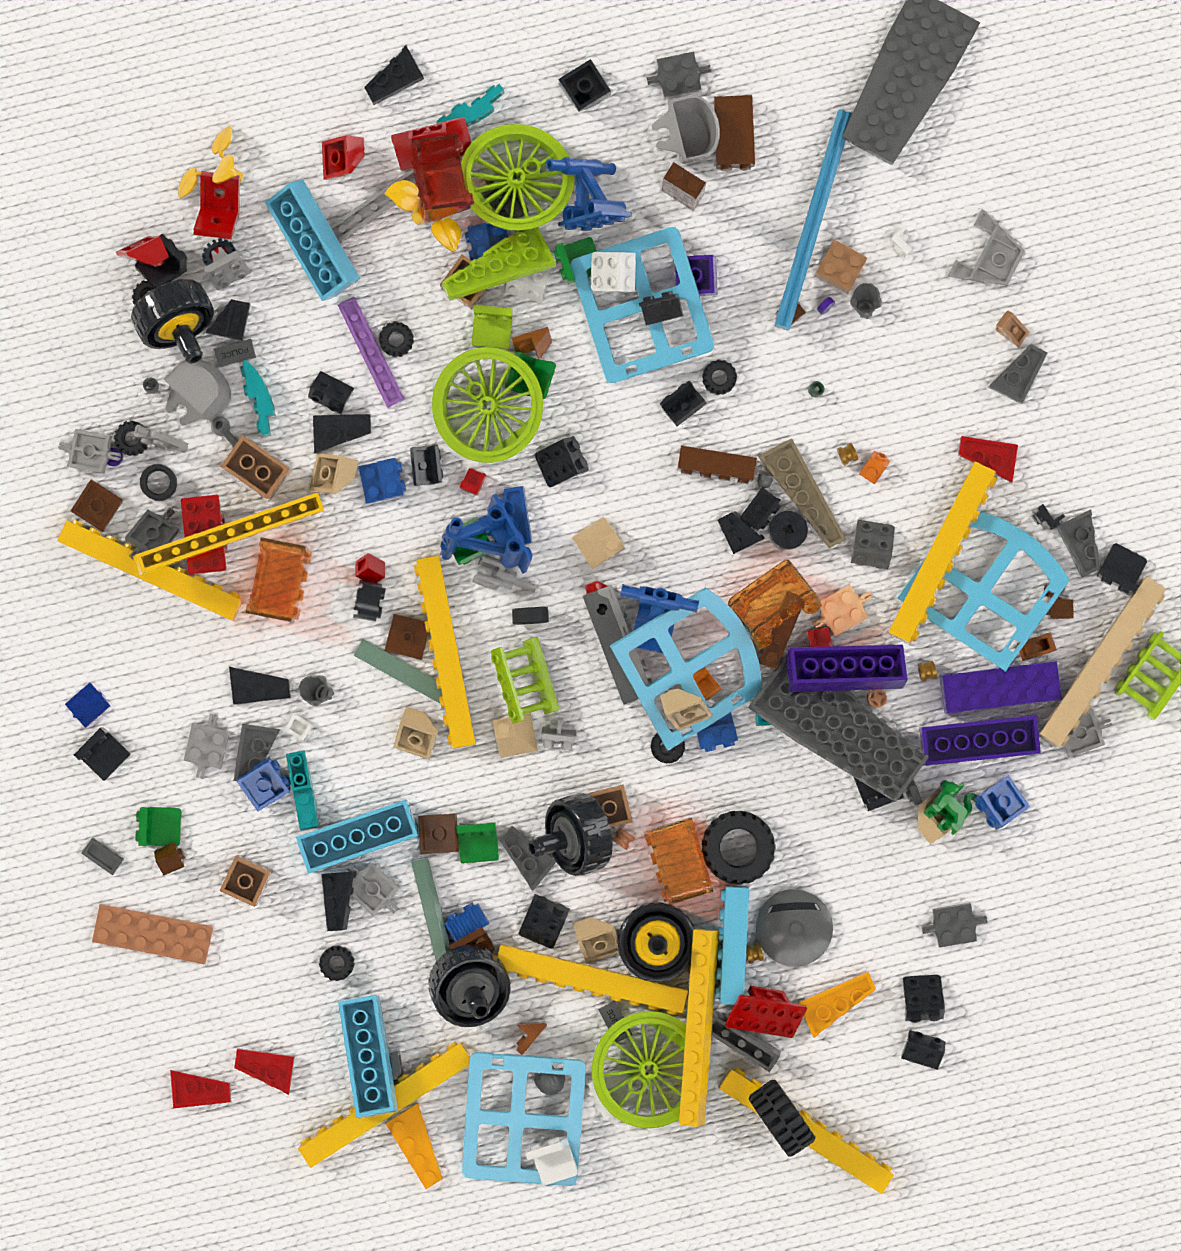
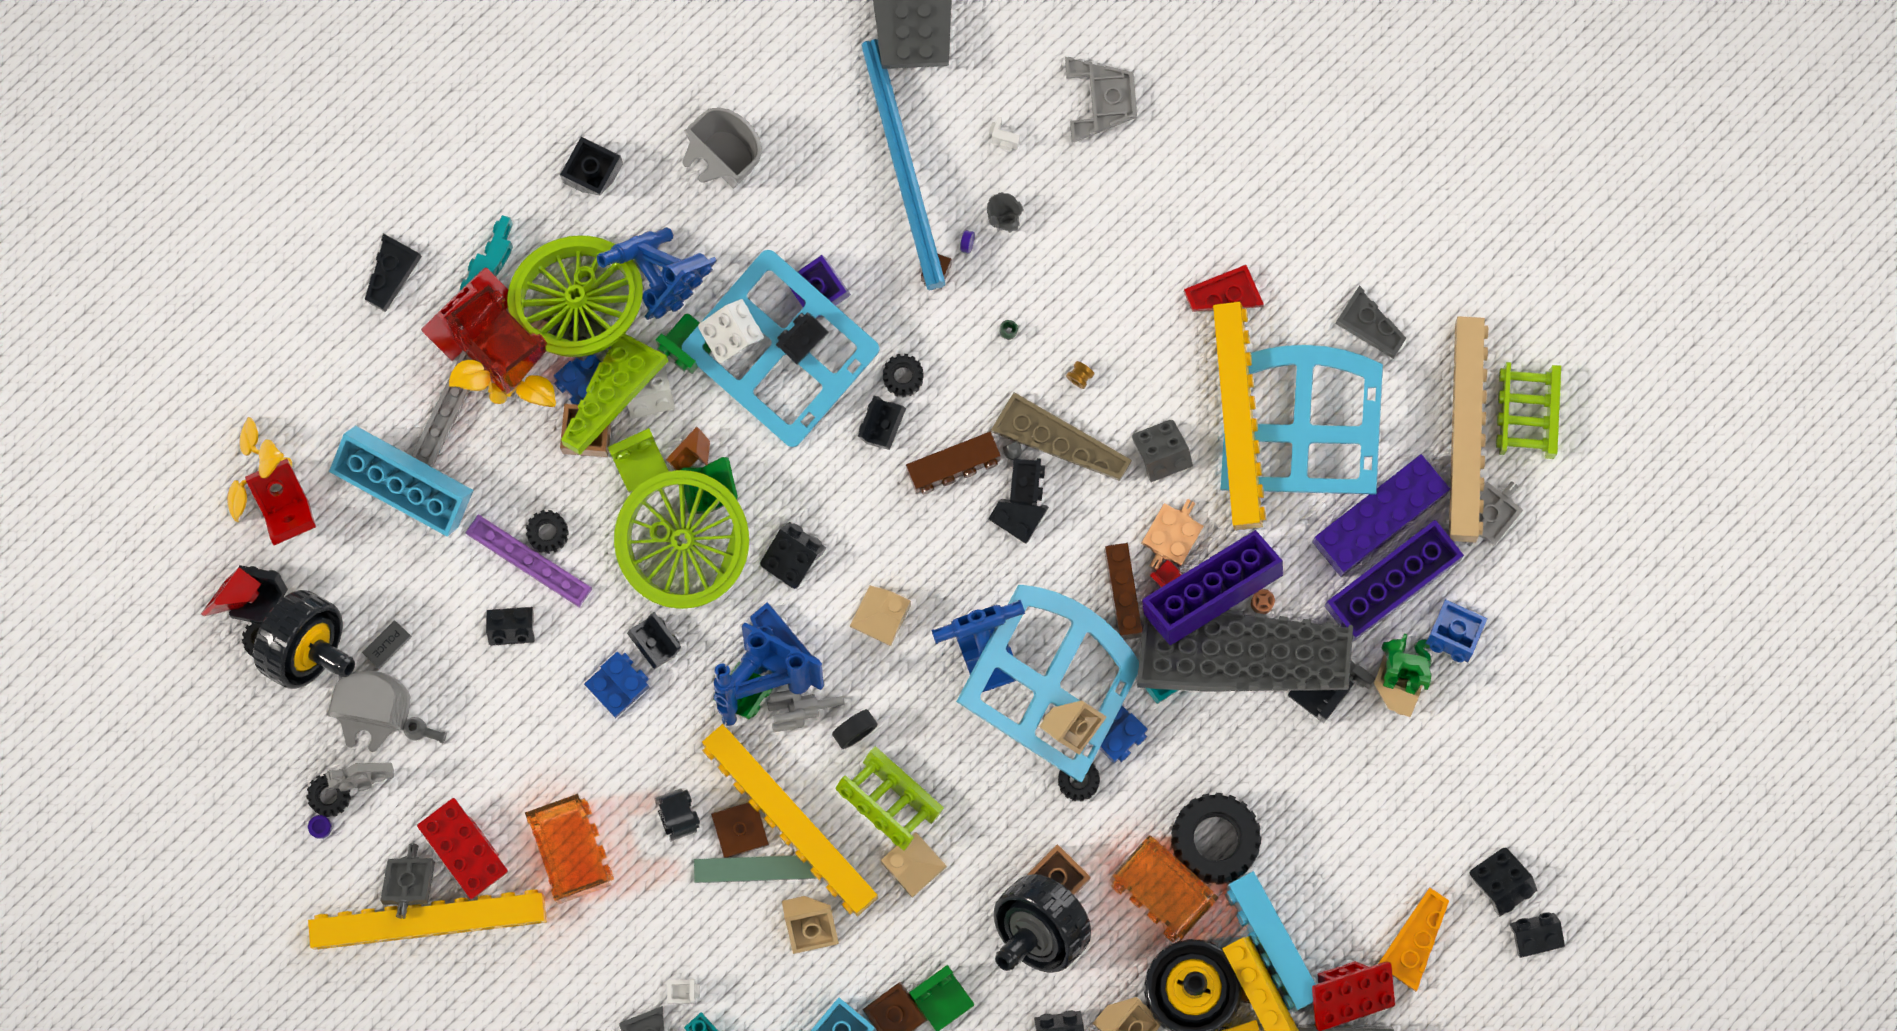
camera: 30 degrees left, 10 degrees down
light grey plate [58,429,121,474] -> none
reddish brown plate [70,479,124,532] -> none
yellow brick [133,492,324,575] -> none
black tyre [140,464,177,501] -> none
dark grey hinge [143,377,159,394] -> none
light grey plate [202,238,251,291] -> none
black wing [206,299,251,341] -> none
medium nougat brick [220,435,292,501] -> none
black wing [229,667,291,705] -> none
teal slope [240,360,276,437] -> none
dark grey hair [298,675,334,706] -> none
tan slope [309,453,359,494] -> none
black wing [313,414,371,454] -> none
red slope [322,135,365,180] -> none
red panel [355,553,385,583] -> none
red panel [459,468,487,496] -> none
dark grey wing [500,826,556,891] -> none
light grey hips [541,718,577,751] -> none
dark grey piece [583,581,652,705] -> none
nougat wheel [612,827,635,850] -> none
dark grey plate [646,52,711,98] -> none
reddish brown brick [661,162,706,211] -> none
orange bracket [693,667,721,701] -> none
reddish brown brick [713,95,755,171] -> none
clear orange windscreen [728,560,822,650] -> none
pearl gold wheel [746,942,764,964] -> none
dark grey dish [756,889,833,967] -> none
black brick [768,511,808,550] -> none
medium nougat brick [814,239,868,294] -> none
orange bracket [859,451,890,485] -> none
pearl gold wheel [917,660,937,682] -> none
dark grey plate [921,902,988,948] -> none
dark grey wing [988,344,1048,404] -> none
medium nougat slope [995,310,1030,347] -> none
dark orange slope [1017,632,1057,661] -> none
black bracket [1032,504,1066,530] -> none
reddish brown brick [1044,584,1074,620] -> none
black bracket [1097,543,1147,595] -> none

